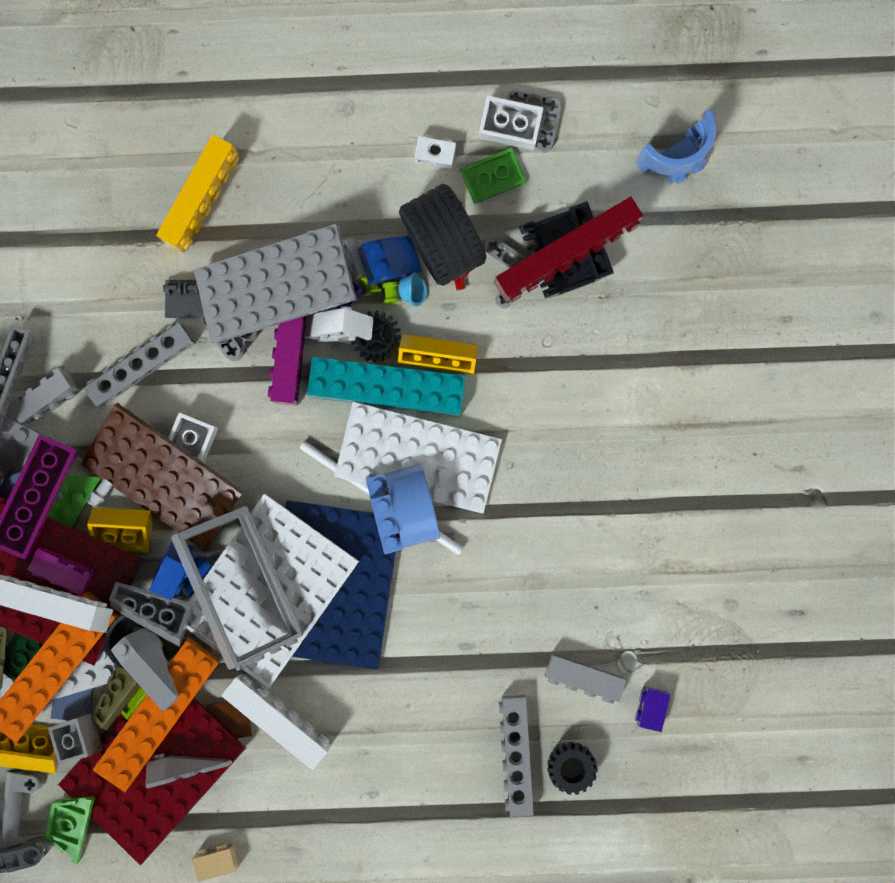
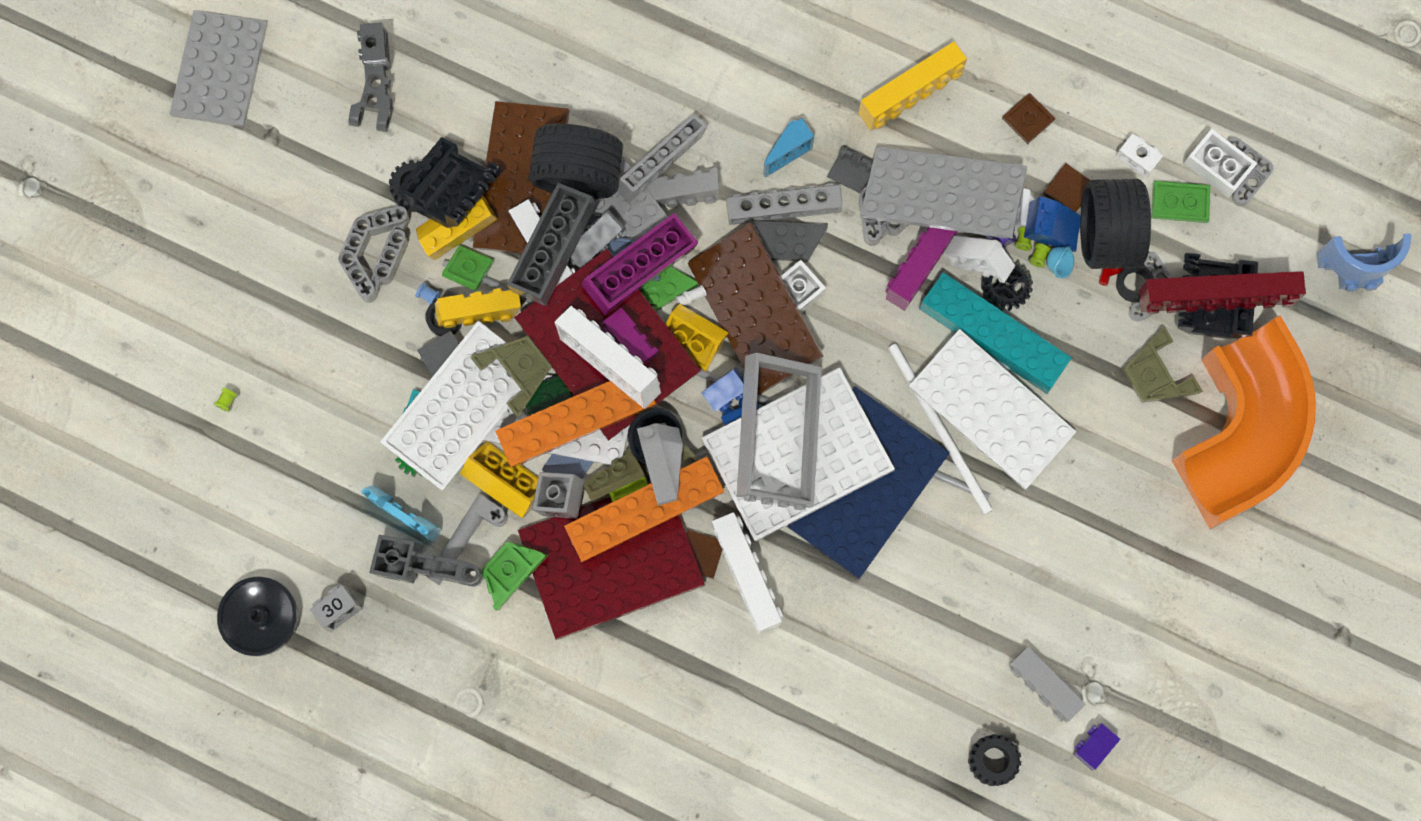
camera: 25 degrees right, 10 degrees down
light grey wedge [109,582,192,647] -> none
light grey wedge [146,753,232,788] -> none
tan brick [192,843,239,882] -> none
medium blue piece [365,464,440,554] -> none
yellow brick [398,334,478,374] -> none
light grey brick [499,695,534,817] -> none
none -> dark grey wing [755,221,828,262]
none -> dark azure slope [763,118,814,178]
none -> reddish brown tile [1002,93,1055,145]
none -> reddish brown tile [1043,163,1090,212]
none -> black tyre [1116,266,1154,302]
none -> olive wing [1123,327,1203,403]
none -> orange piece [1172,315,1316,529]

